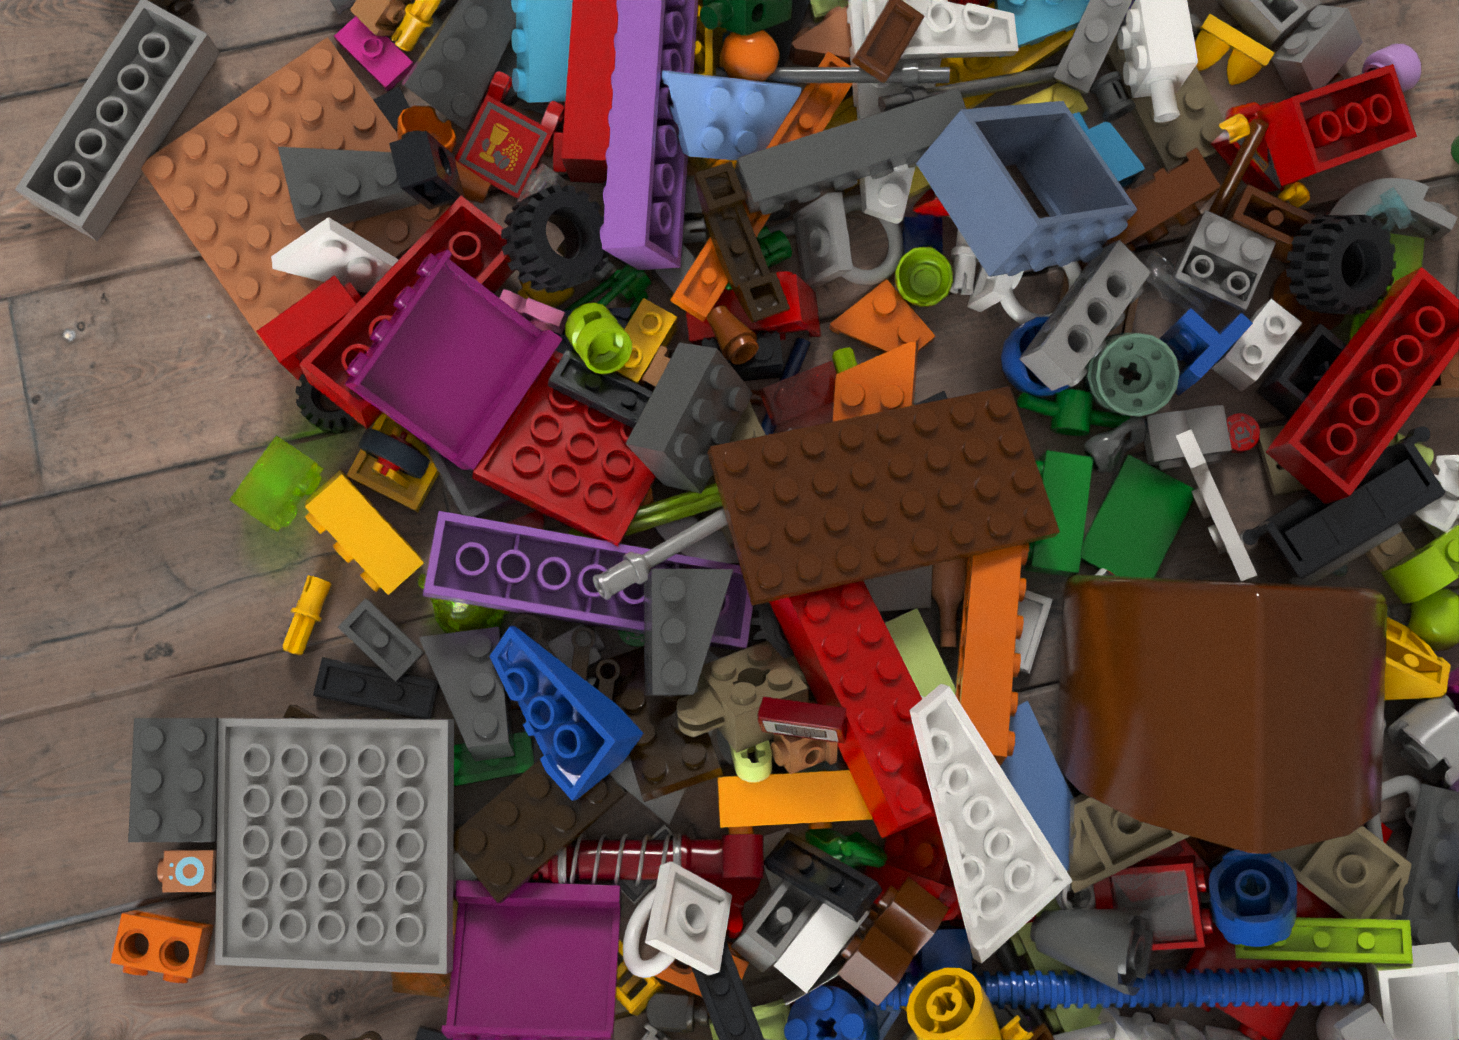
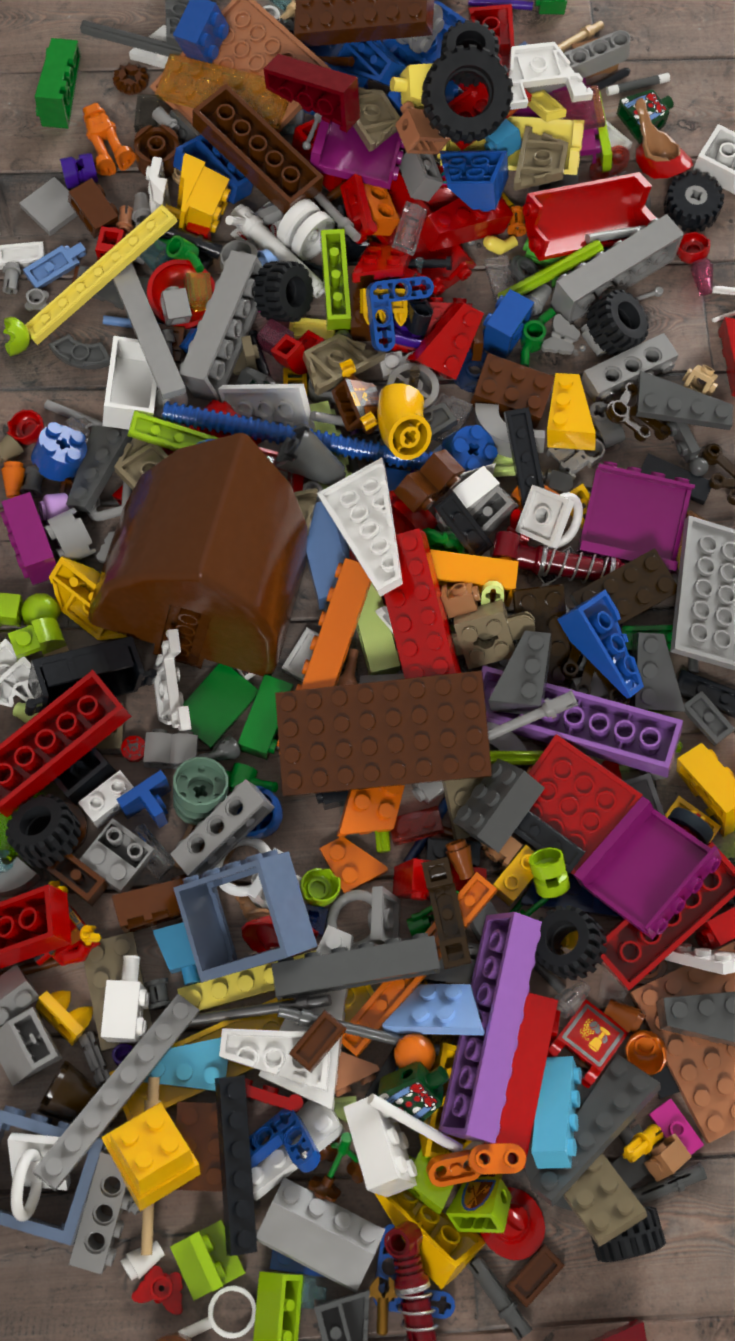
camera: 170 degrees left, 10 degrees down
black brick [389,130,465,210] -> none
bright pink plate [500,289,567,335] -> none
dark red slope [757,697,846,744] -> none
reddish brown bar [1209,119,1269,217] -> none

